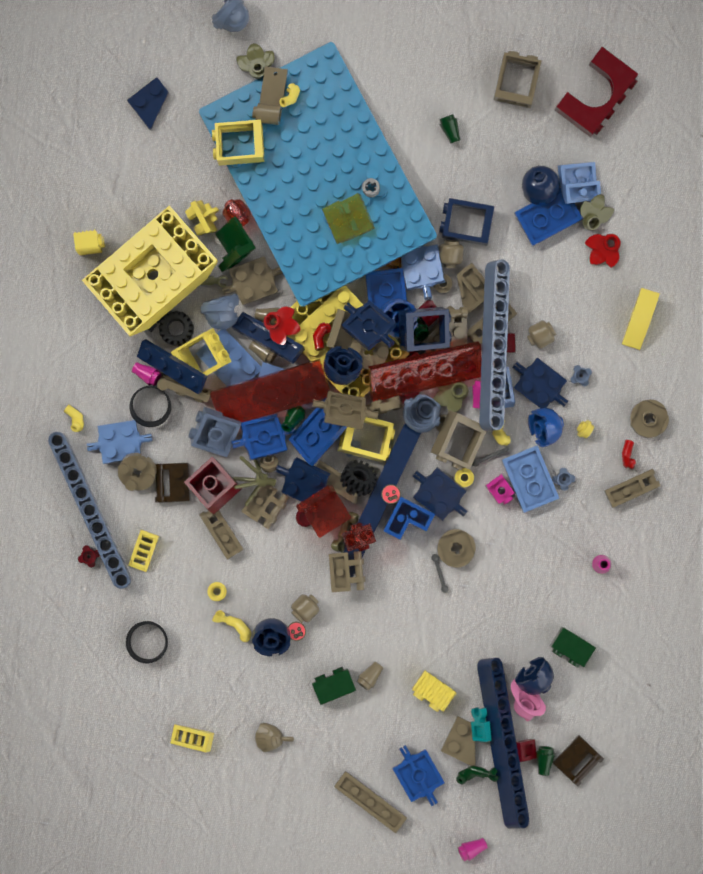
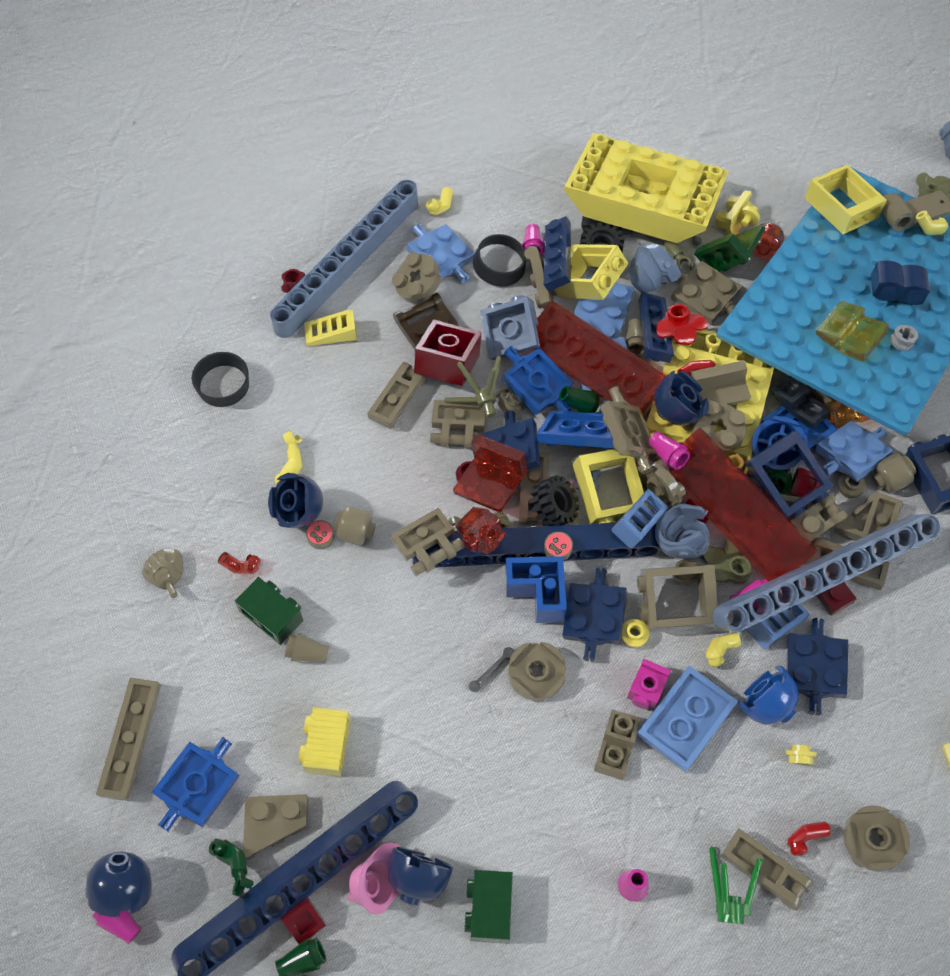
camera: 65 degrees right, 25 degrees down
light yellow brick [73,229,105,255] -> none
dark blue wing [127,77,169,130] -> none
light yellow slope [170,724,214,752] -> none
light yellow plate [207,582,227,601] -> none
dark blue plate [341,300,397,351] -> none
teal plate [471,707,492,742] -> none
dark grey hinge [472,447,509,467] -> none
dark tan head [527,320,557,349] -> none
sand blue plate [552,468,575,491] -> none
sand blue plate [570,365,592,387] -> none
none -> dark blue cylinder [86,852,152,917]
none -> clear red arm [218,552,261,574]
none -> dark tan slope [594,709,641,780]
none -> medium blue slope [611,489,669,548]
none -> dark pink cone [648,432,690,470]
none -> green plant [709,846,762,924]
none -> black slope [772,376,831,430]
none -> dark blue brick [871,260,930,305]

